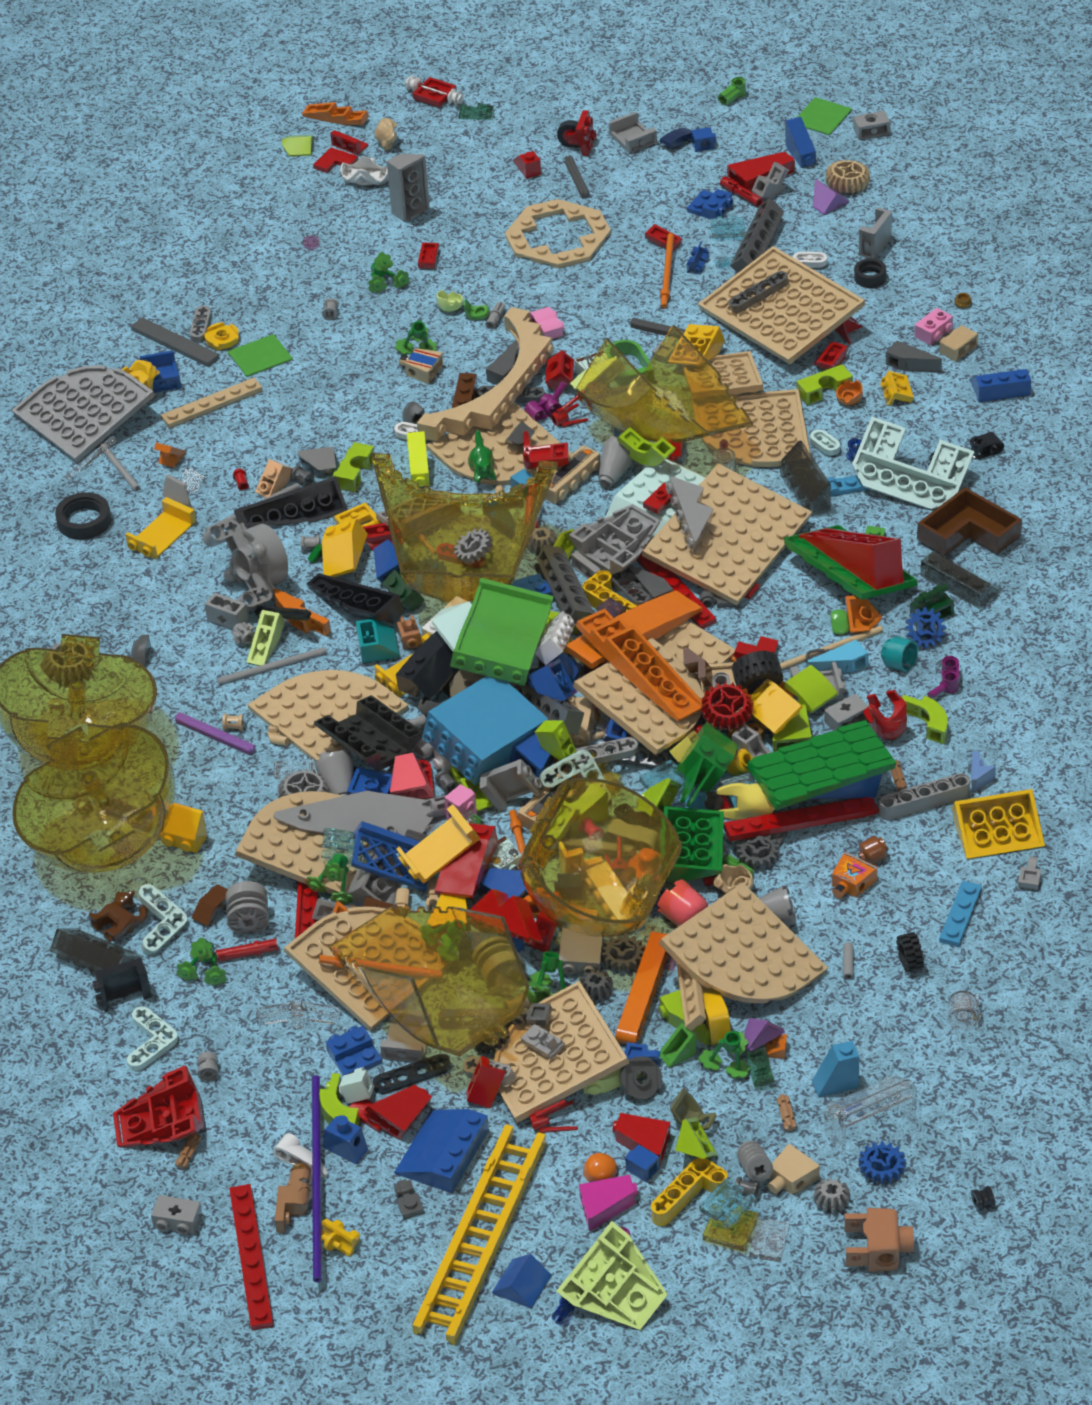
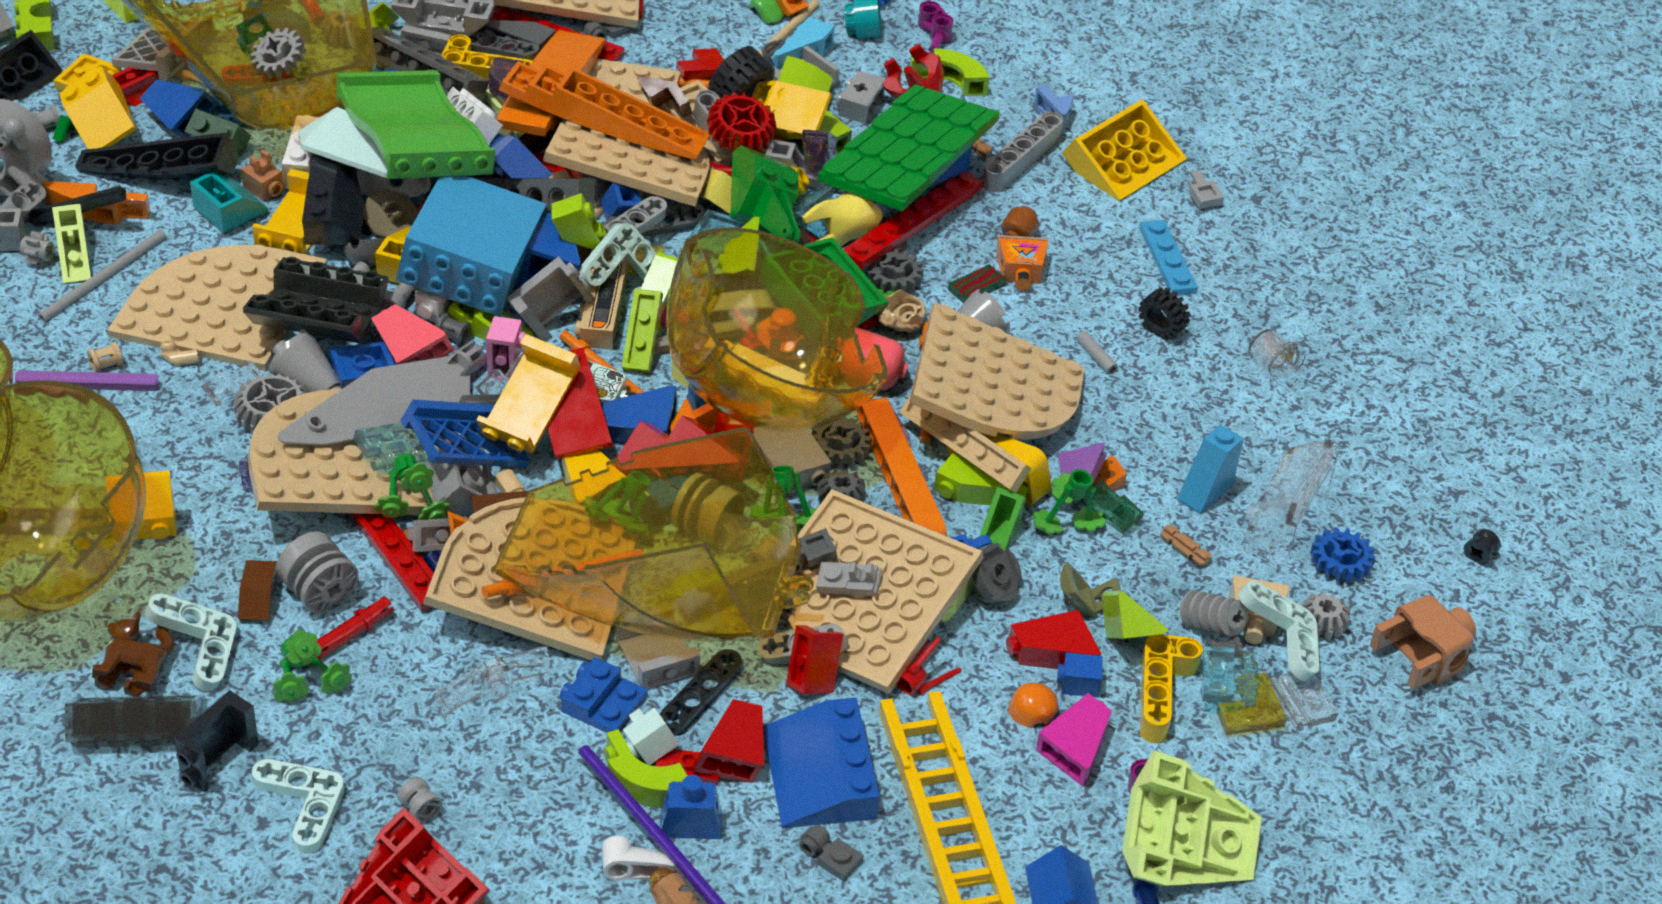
camera: 40 degrees left, 0 degrees up
tan bar [426,878,441,911] -> none
none -> clear green bracket [236,13,273,60]
none -> slope [802,129,837,175]
none -> tile [948,264,1006,303]
none -> light aqua beam [1238,580,1319,681]

